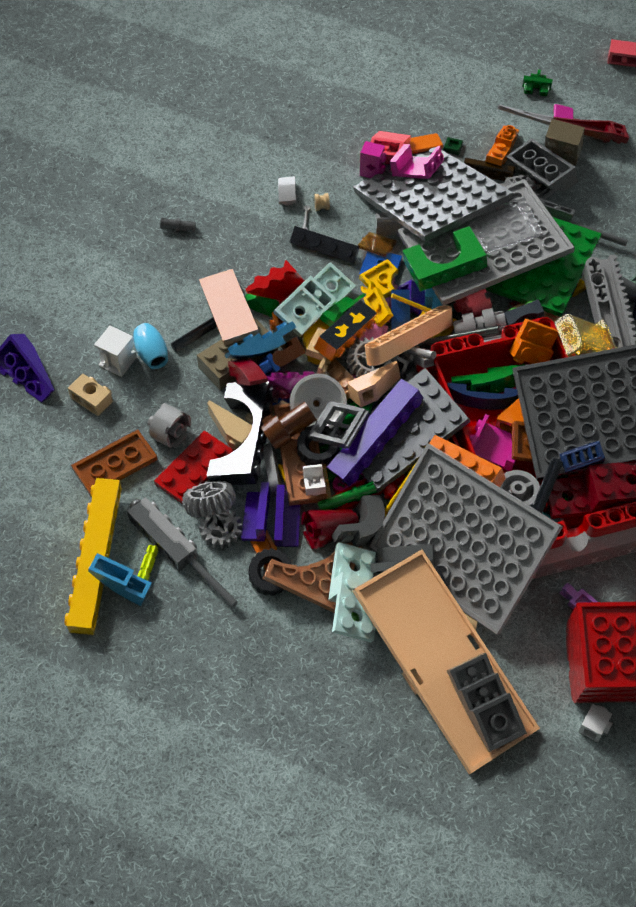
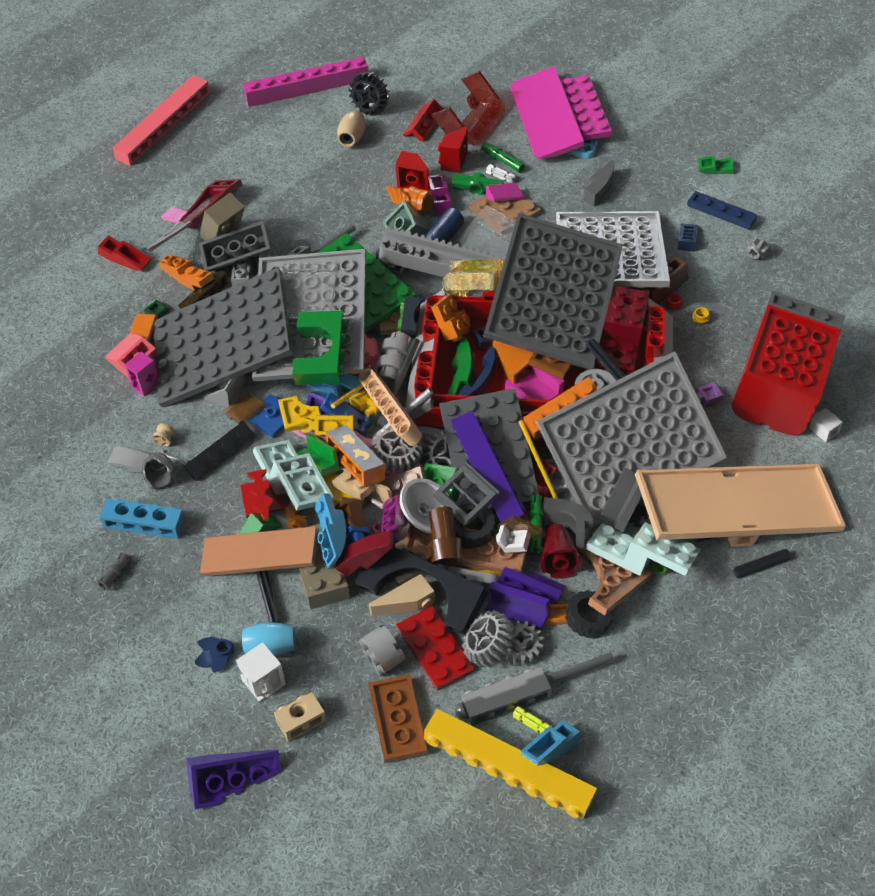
camera: 65 degrees left, 5 degrees down
light nougat slope [347,361,401,407] -> none
dark pink panel [390,144,444,179] -> none
dark grey slope [446,653,527,752] -> none
green hips [522,69,553,96] -> none
dark blue slope [559,441,605,473] -> none
none -> red slope [97,235,151,271]
none -> dark azure brick [100,498,185,539]
none -> dark grey hair [142,452,176,490]
none -> dark blue plate [195,637,235,673]
none -> black axle [733,549,791,578]

